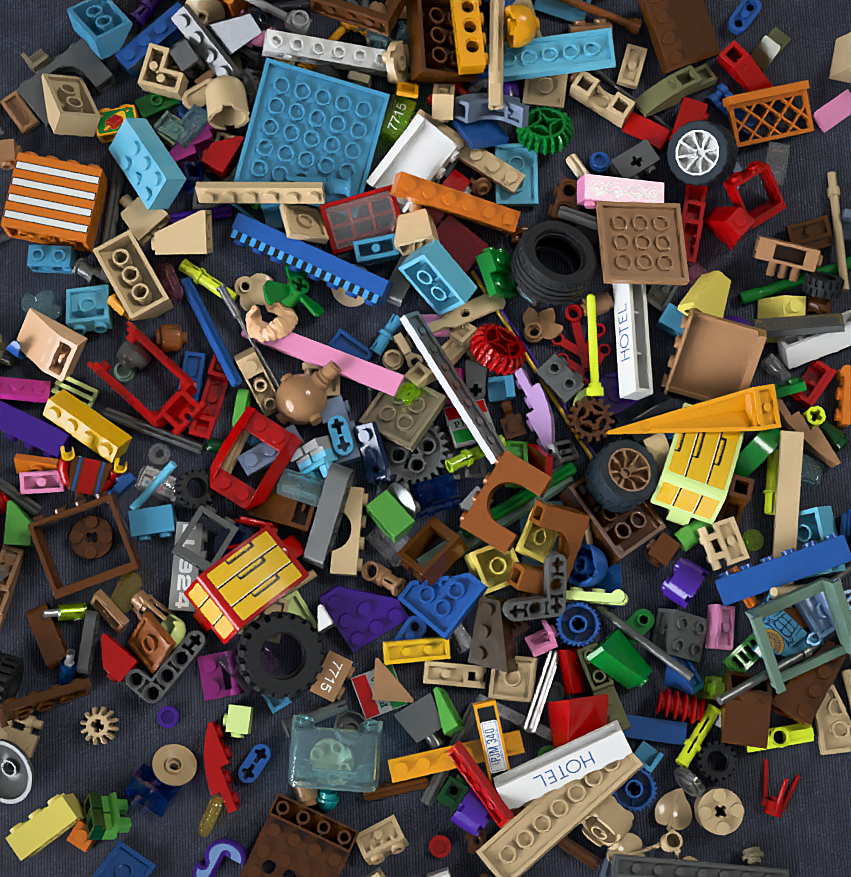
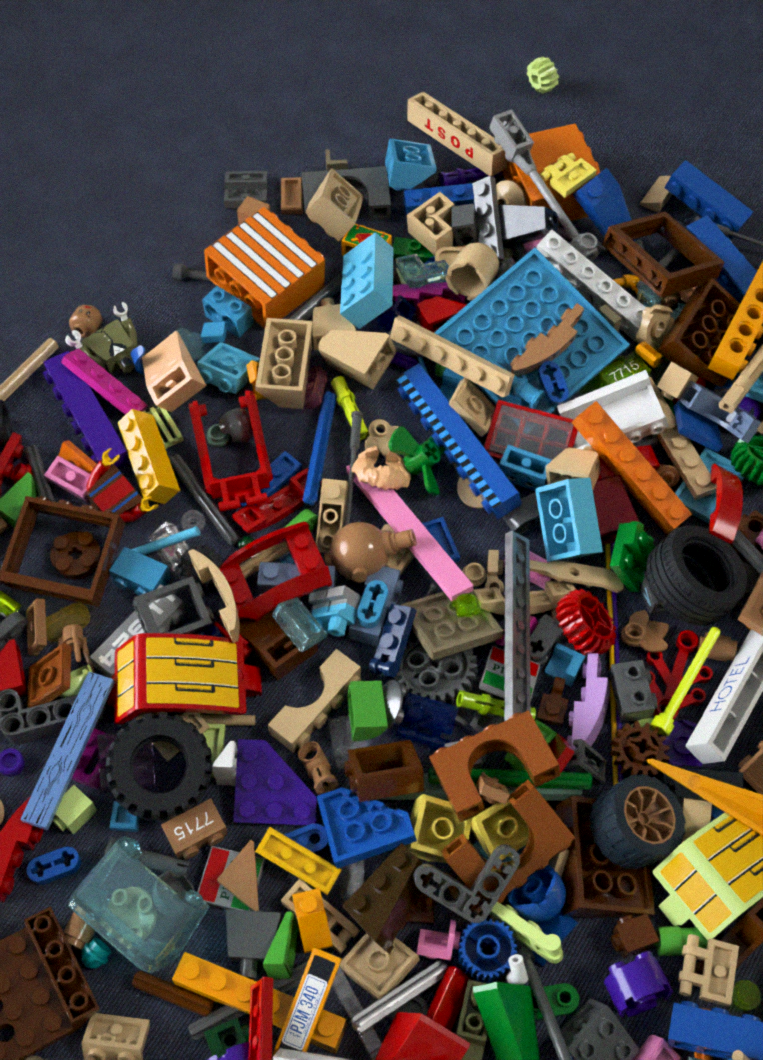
camera: 30 degrees right, 20 degrees down
dark grey connector [72,257,112,286] -> none
blue plate [107,472,138,504] -> none
dark orange head [155,324,187,352] -> none
beam [303,462,355,569] -> none
dark azure pin [369,314,402,356] -> none
none -> medium blue tile [21,672,115,830]
none -> tan slope [188,549,240,643]
none -> dark azure tile [201,321,228,343]
none -> light orange slope [292,888,333,953]
none -> medium nougat plate [476,772,510,805]
none -> white arm [506,954,529,985]
none -> medium nougat slope [510,303,585,377]
none -> blue beam [538,361,569,406]
none -> red slope [709,463,743,544]

